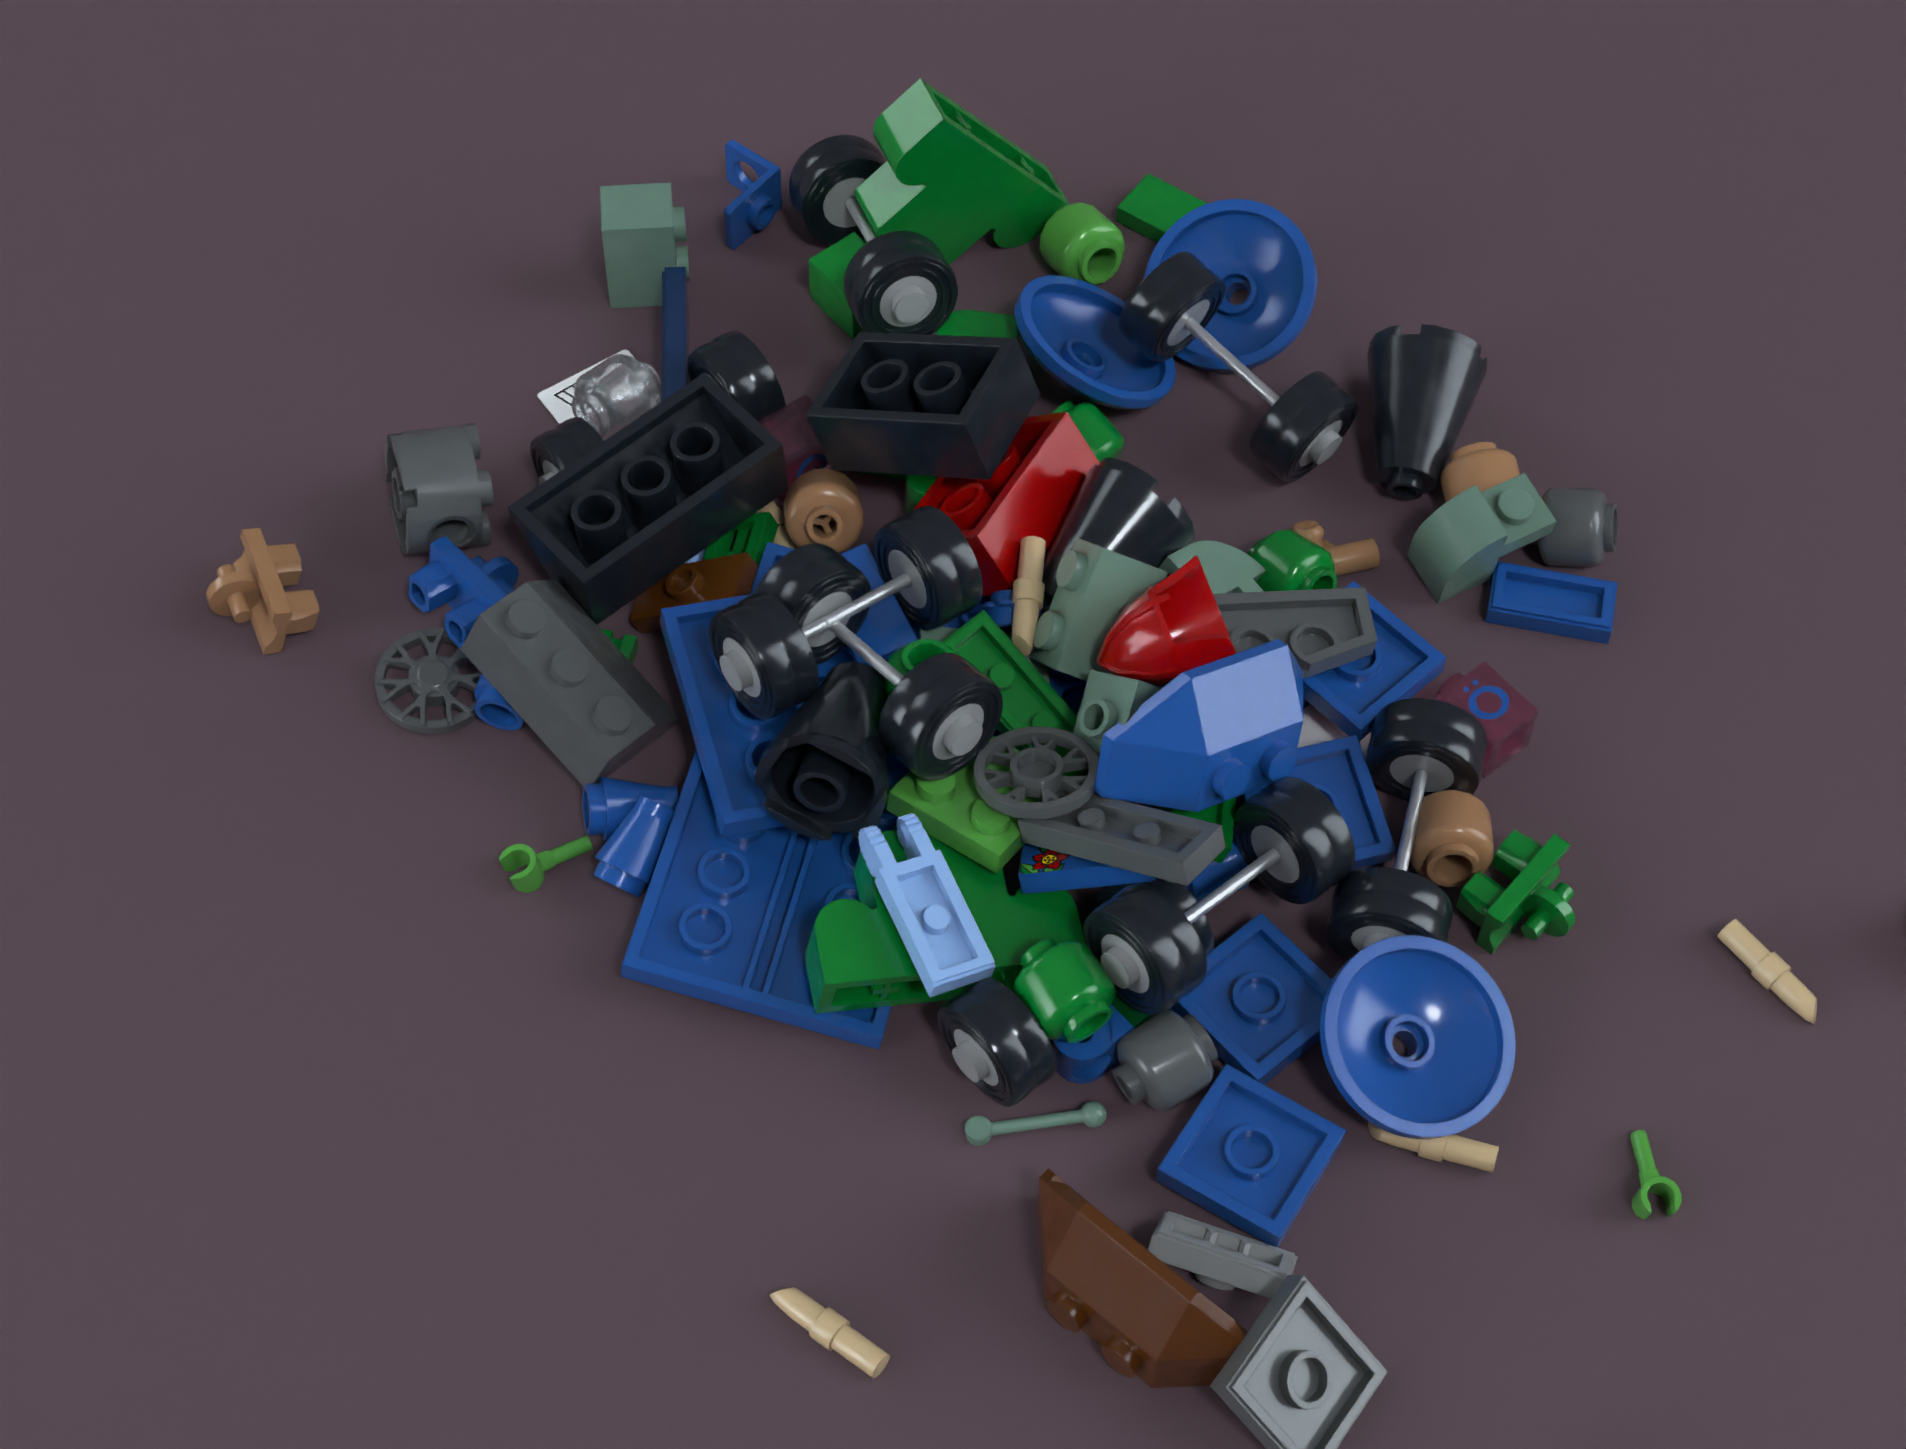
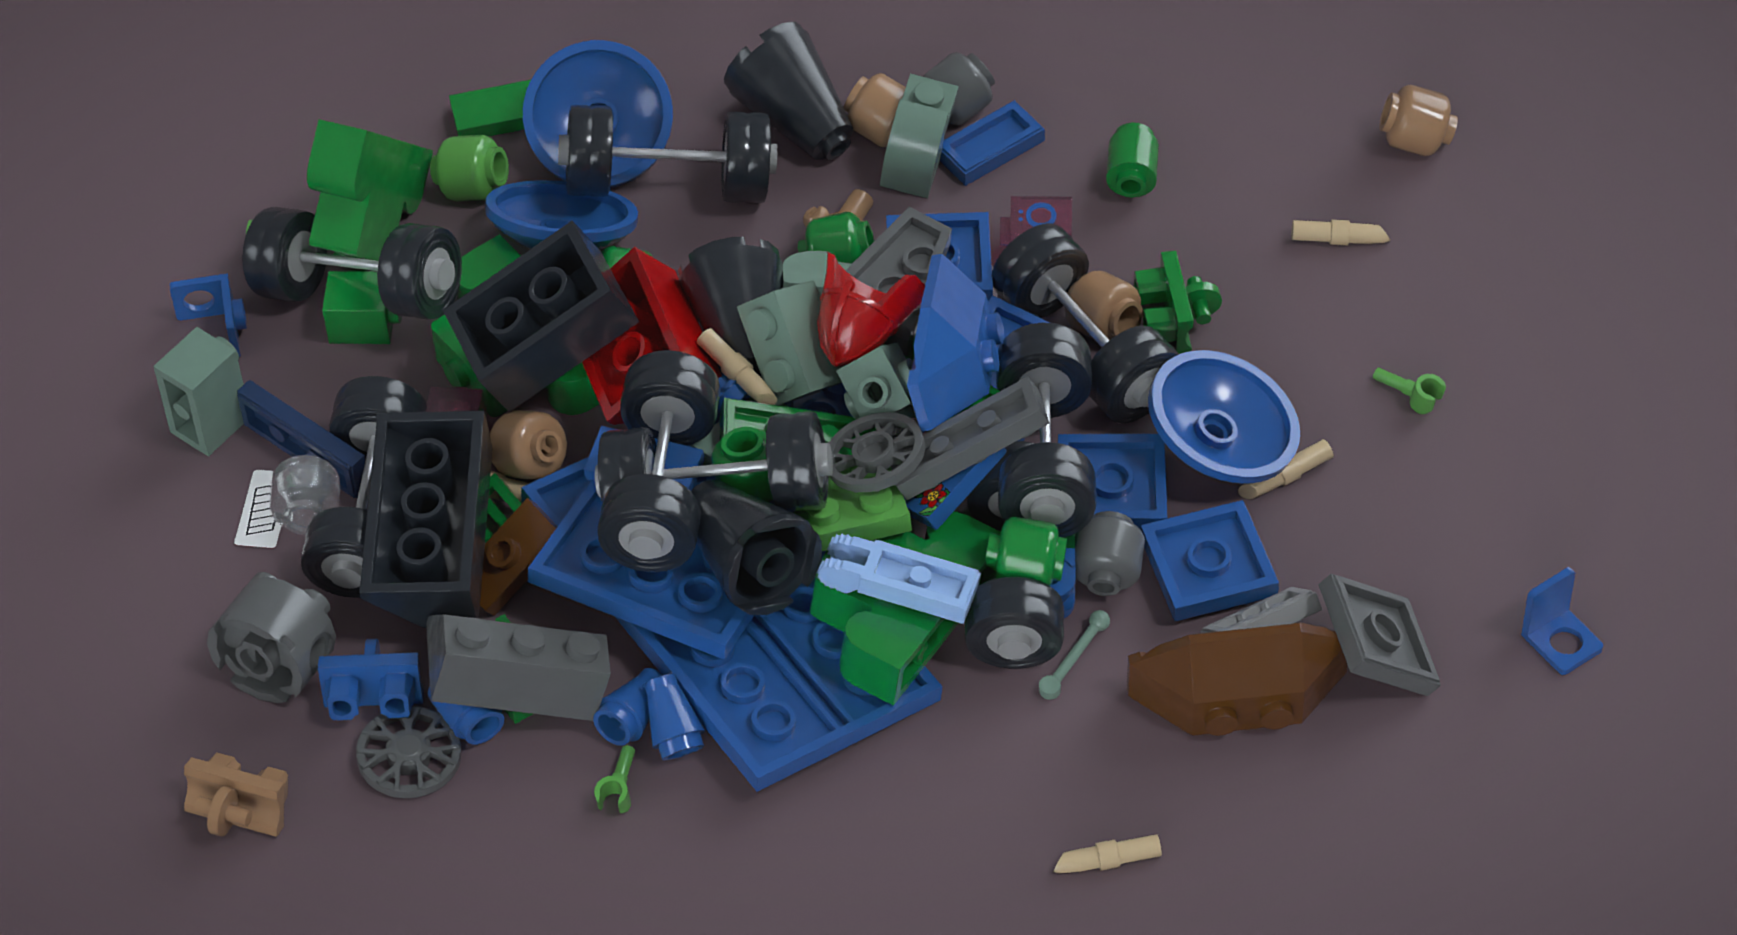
camera: 45 degrees left, 5 degrees down
none -> green brick [1106,122,1159,198]

